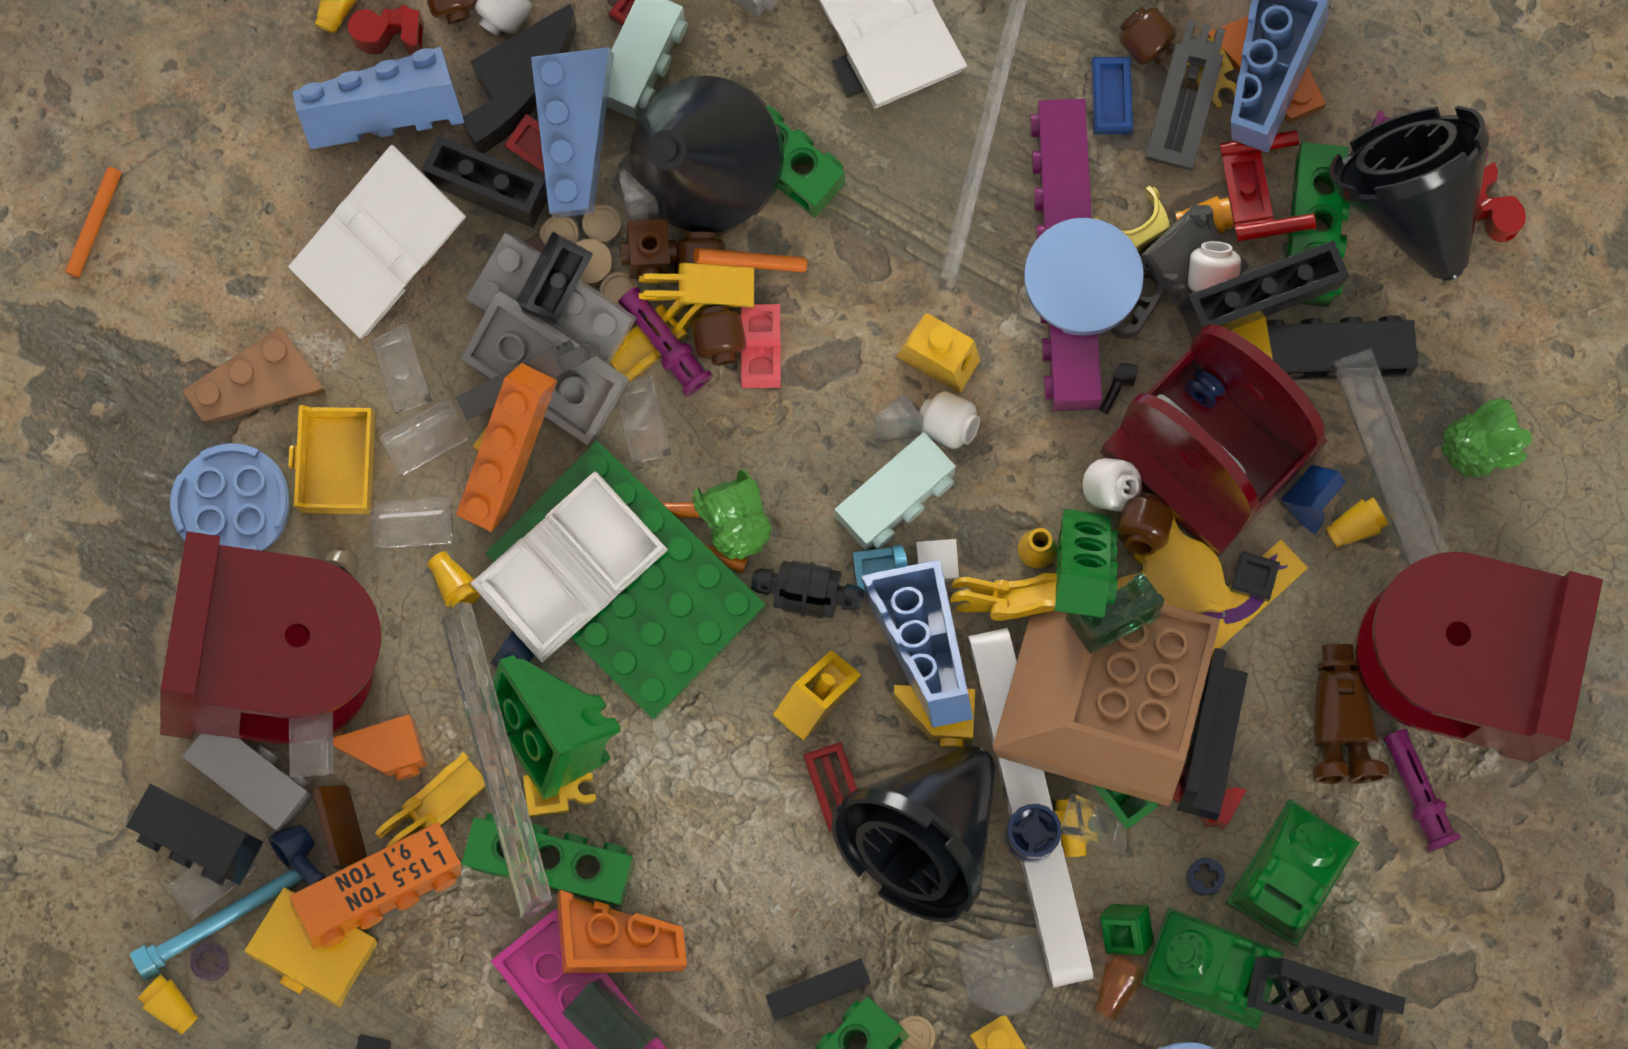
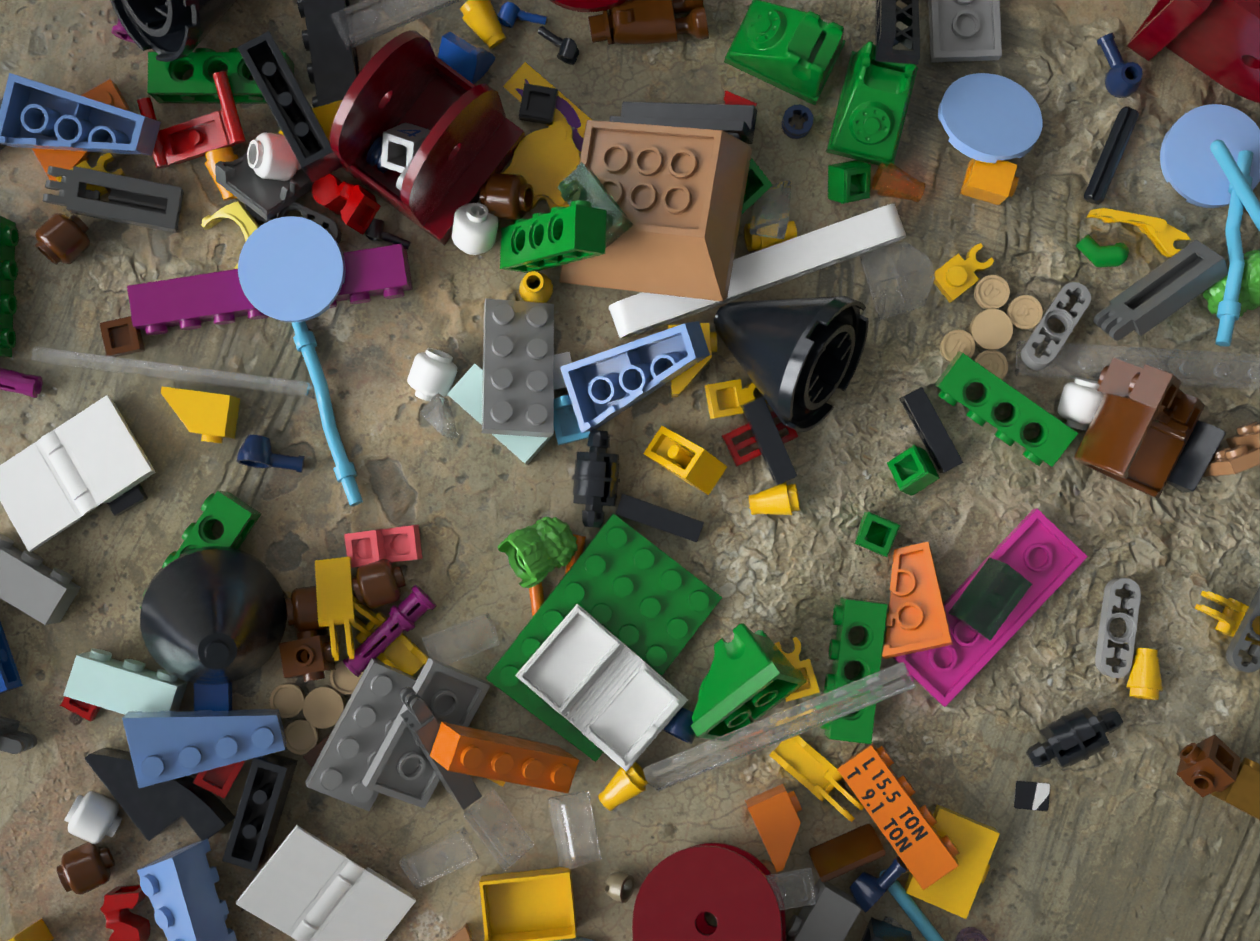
camera: 95 degrees left, 10 degrees up
black slope [517,232,593,323] -> none
clear slope [618,170,660,221] -> none
orange bar [693,248,807,273] -> none
yellow torso [896,313,980,394] -> none
yellow arm [950,573,1056,621] -> none
dark blue wheel [1005,804,1062,863] -> none
blue tile [1091,57,1133,135] -> none
none -> reddish brown plate [99,316,145,358]
none -> yellow slope [161,386,240,444]
none -> blue tile [194,682,232,711]
none -> dark blue bar [237,435,305,473]
none -> medium azure bar [291,321,363,506]
none -> red leg [312,174,381,235]
none -> light grey brick [381,122,431,173]
none -> light grey plate [481,298,554,438]
none -> blue hand [498,2,547,28]
none -> black hand [538,26,579,65]
none -> black piece [616,494,704,542]
none -> yellow plate [704,379,767,419]
none -> black piece [741,396,797,485]
none -> yellow cone [748,481,800,515]
none -> green slope [854,512,900,557]
none -> green slope [887,445,940,496]

